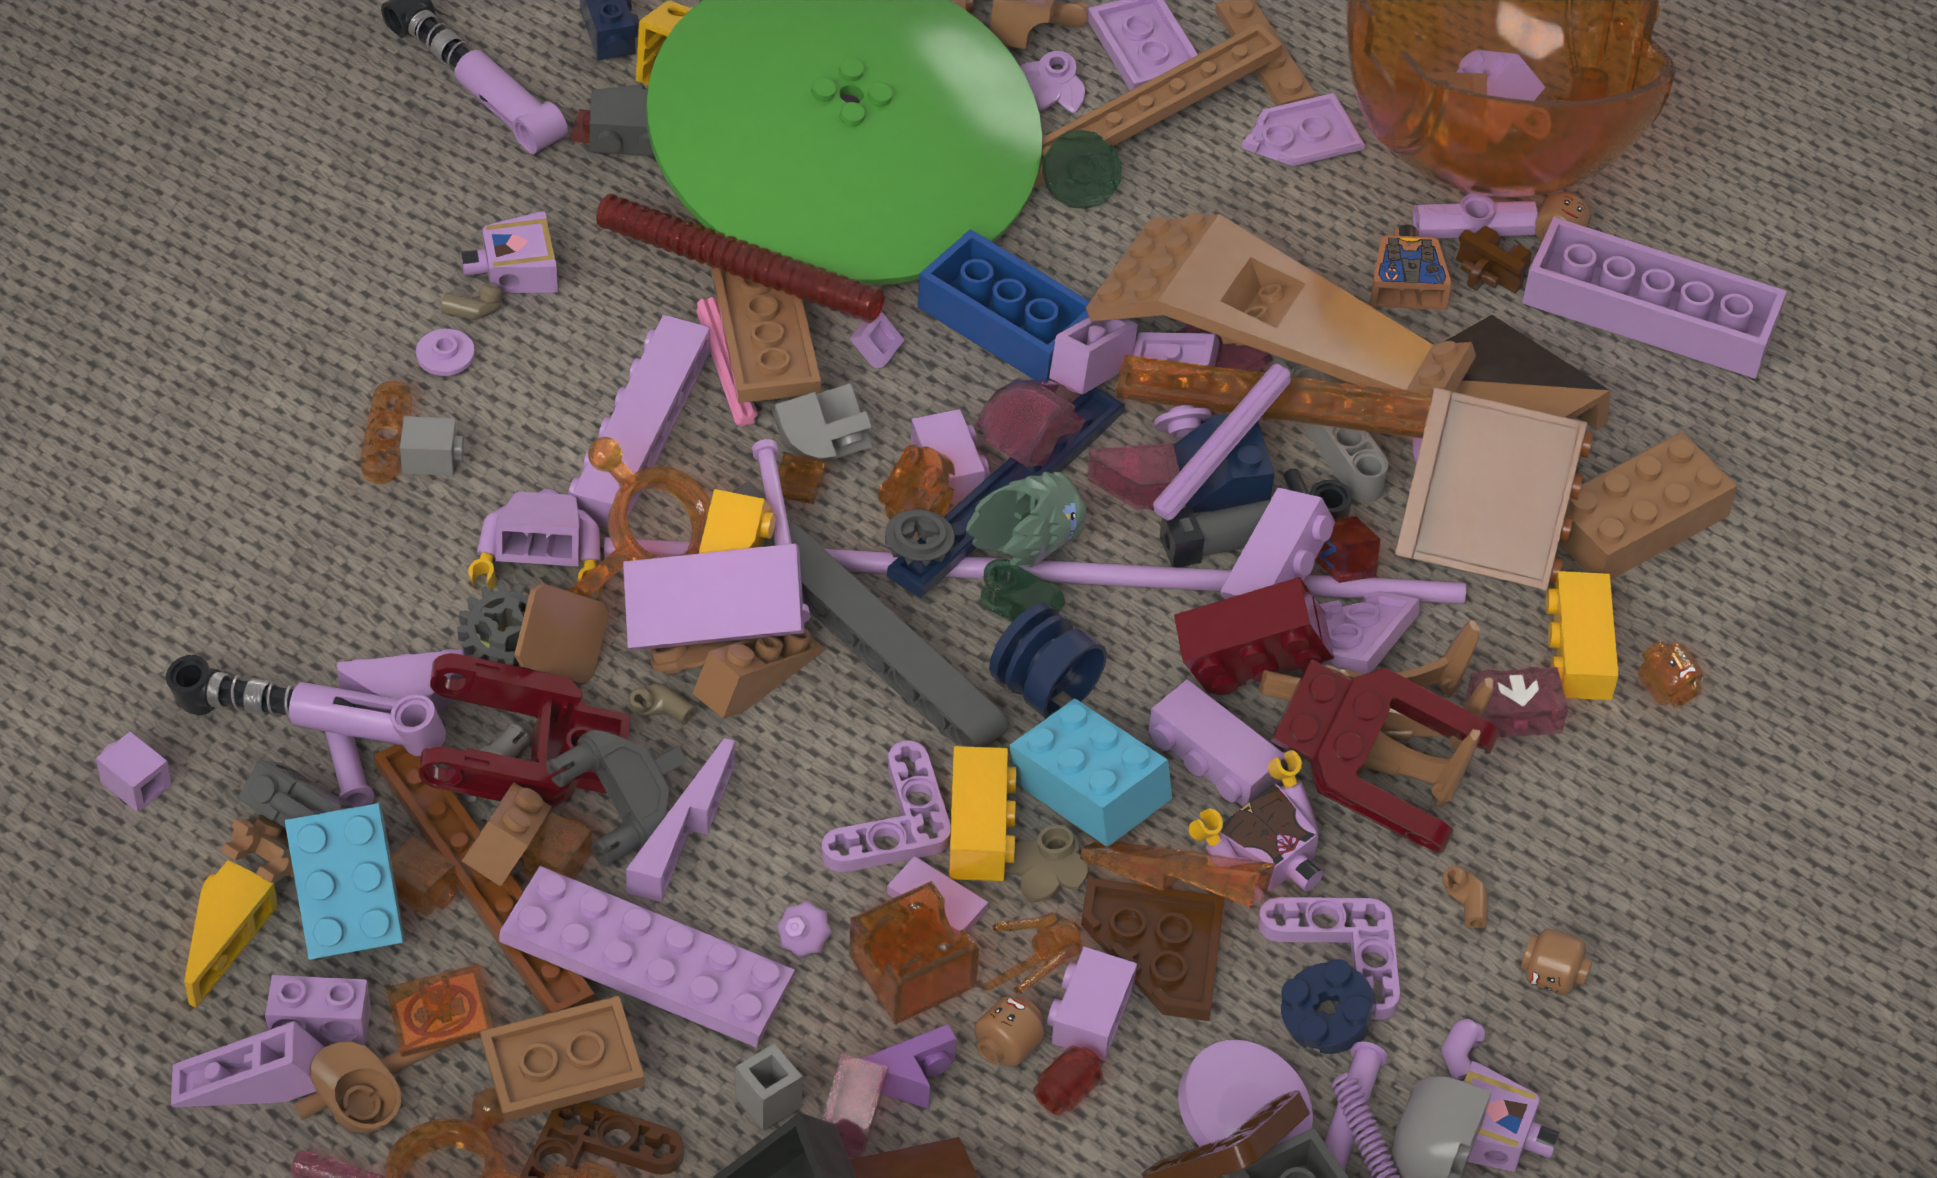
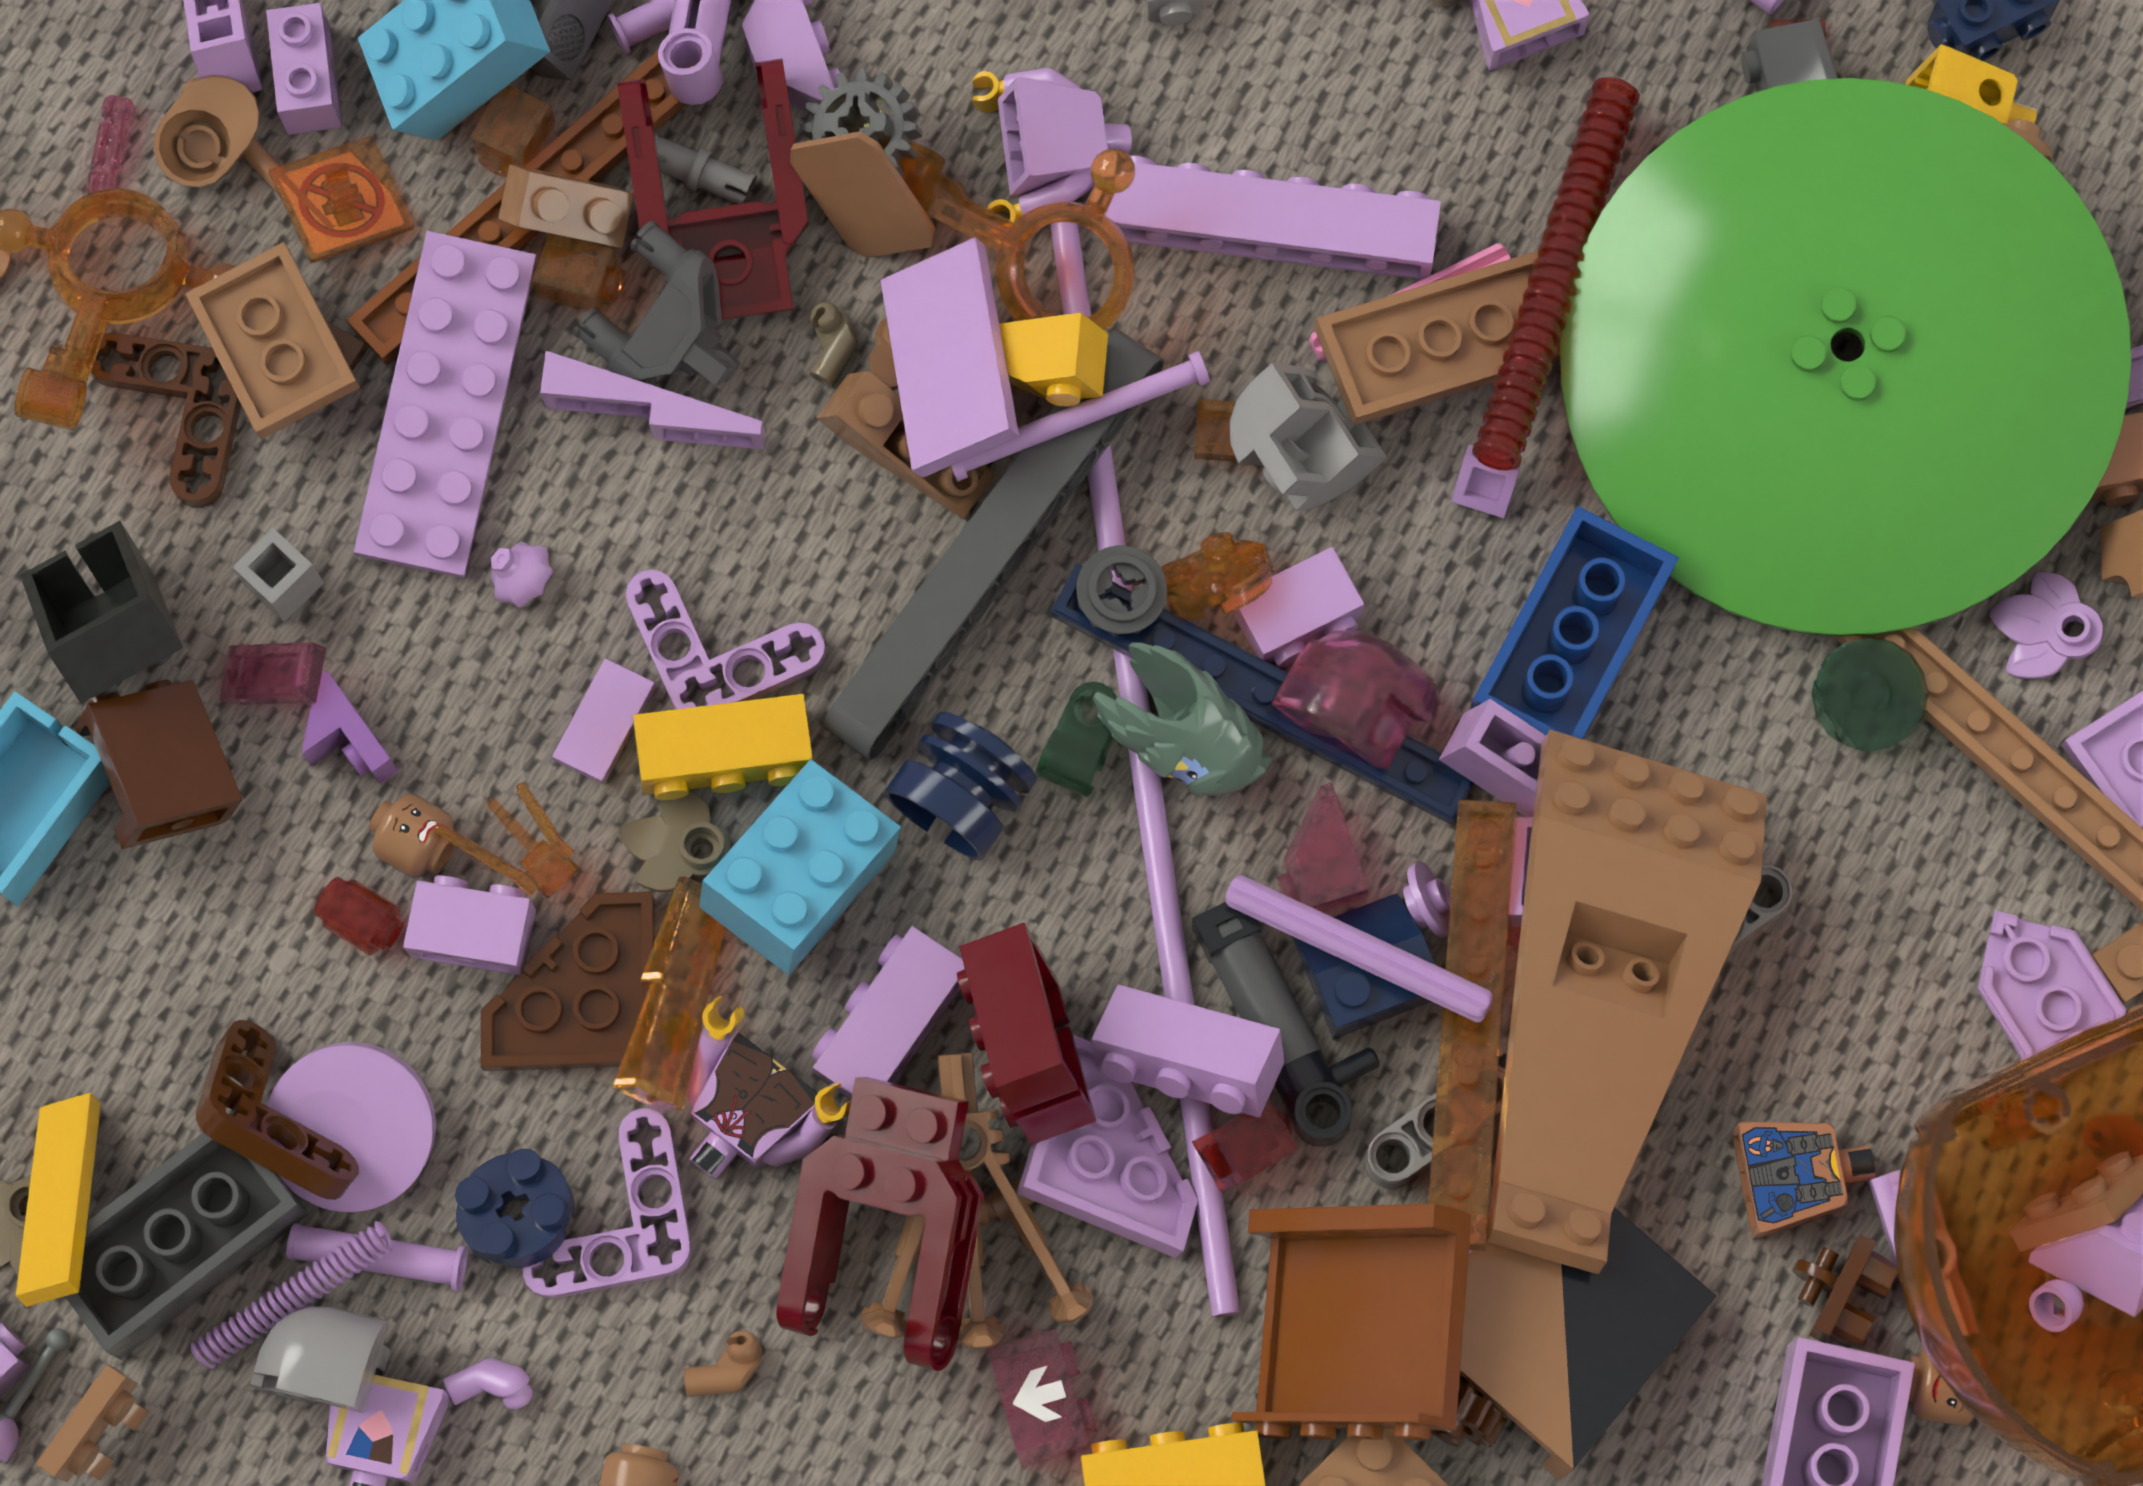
camera: 85 degrees right, 25 degrees up
clear orange piece [849,881,979,1025] -> none

